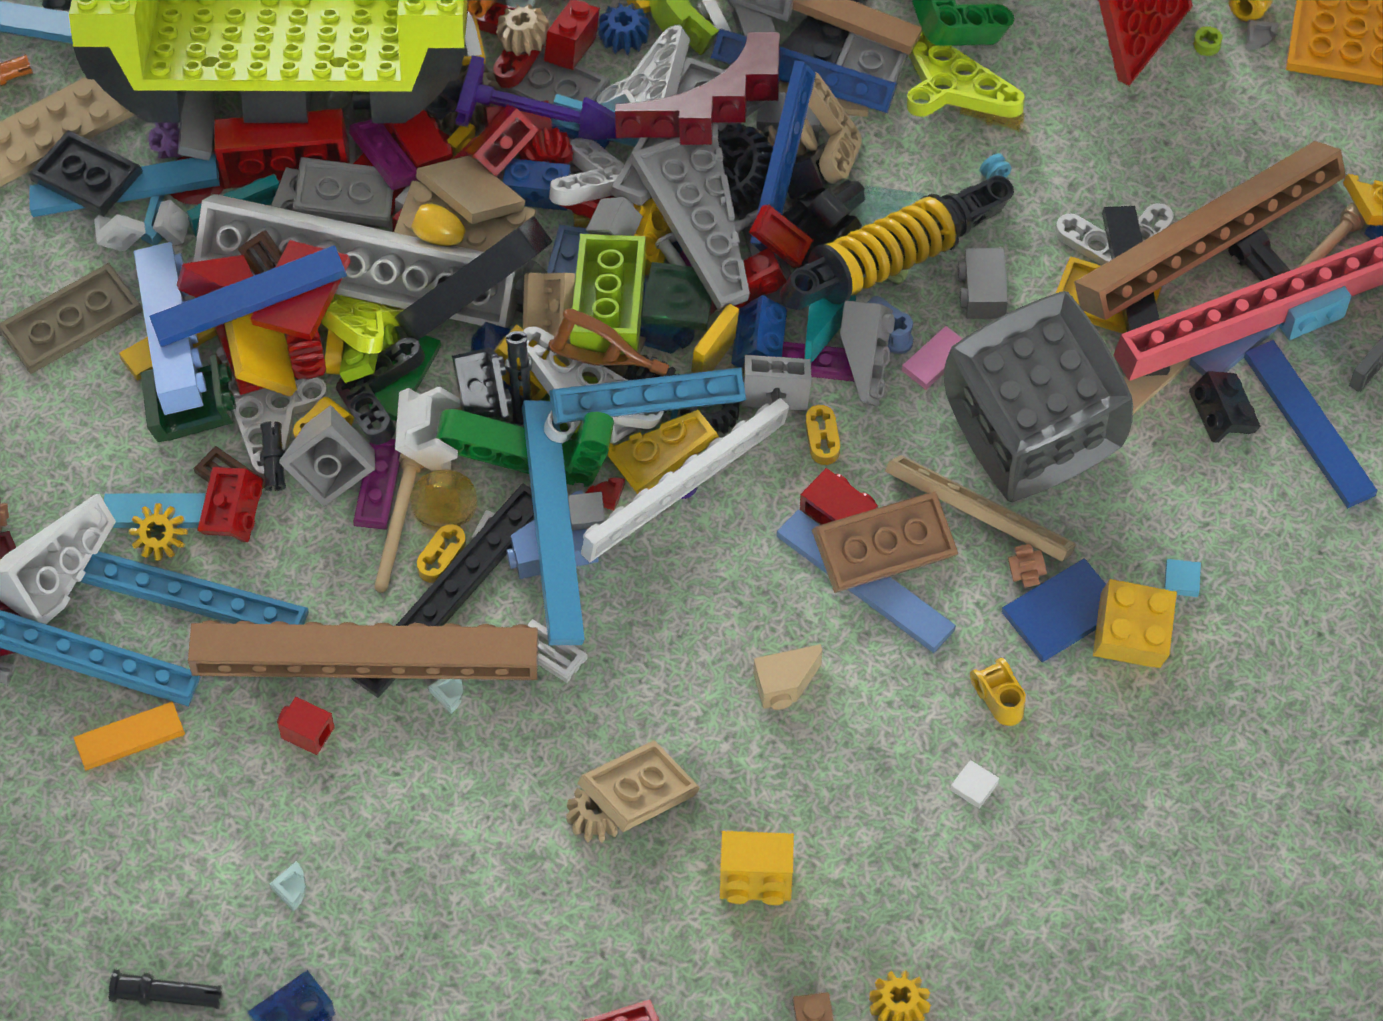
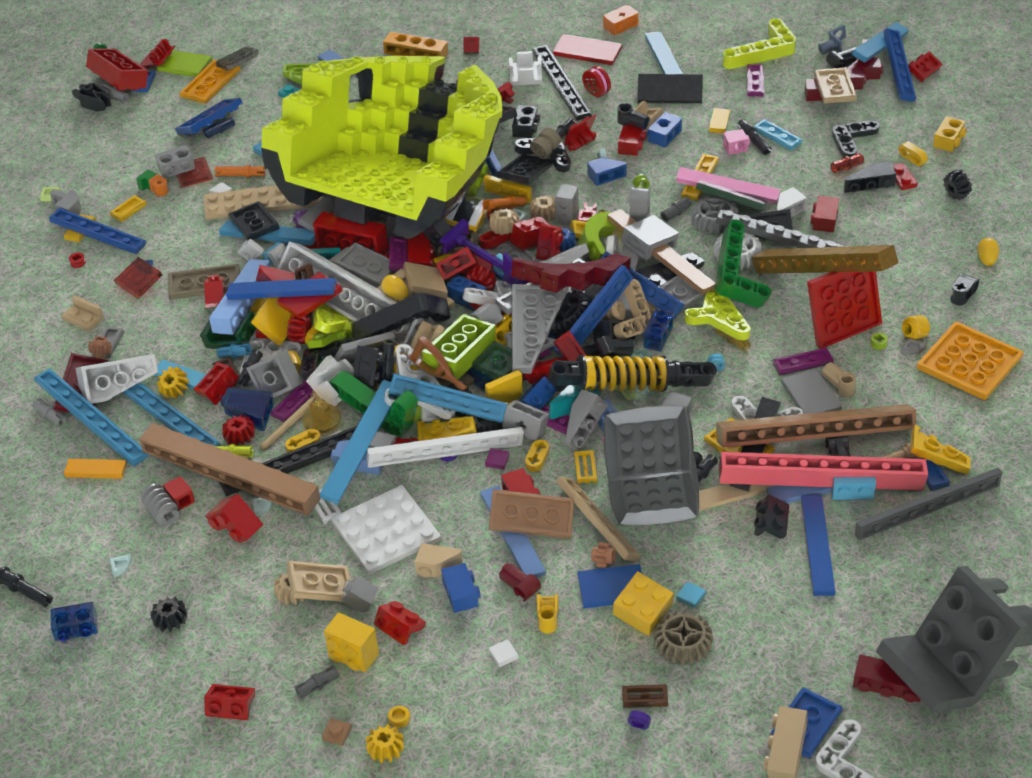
camera: 30 degrees right, 15 degrees down
none -> light grey piece [141,483,180,526]
none -> black gear [150,596,188,632]
none -> red slope [204,275,226,308]
none -> red brick [205,494,264,543]
none -> neon yellow pin [215,444,254,458]
none -> dark azure axle [216,343,252,358]
none -> clear blue slope [221,388,274,431]
none -> red gear [222,414,255,446]
none -> dark grey pin [294,665,340,699]
none -> white plate [331,485,442,575]
none -> light grey tile [334,332,395,362]
none -> light grey brick [341,575,379,612]
none -> red bracket [373,601,426,645]
none -> yellow tile [388,706,410,728]
none -> blue brick [441,563,481,613]
none -> magenta tile [485,448,510,470]
none -> dark red piece [499,563,542,601]
none -> red bracket [536,223,564,260]
none -> yellow tile [574,450,597,485]
none -> reddish brown tile [622,684,668,708]
none -> dark purple tile [627,710,651,730]
none -> clear blue brick [644,309,673,352]
none -> dark tan gear [654,610,713,666]
none -> magenta tile [773,348,834,375]
none -> light grey tile [781,368,842,414]
none -> tan piece [822,362,856,397]

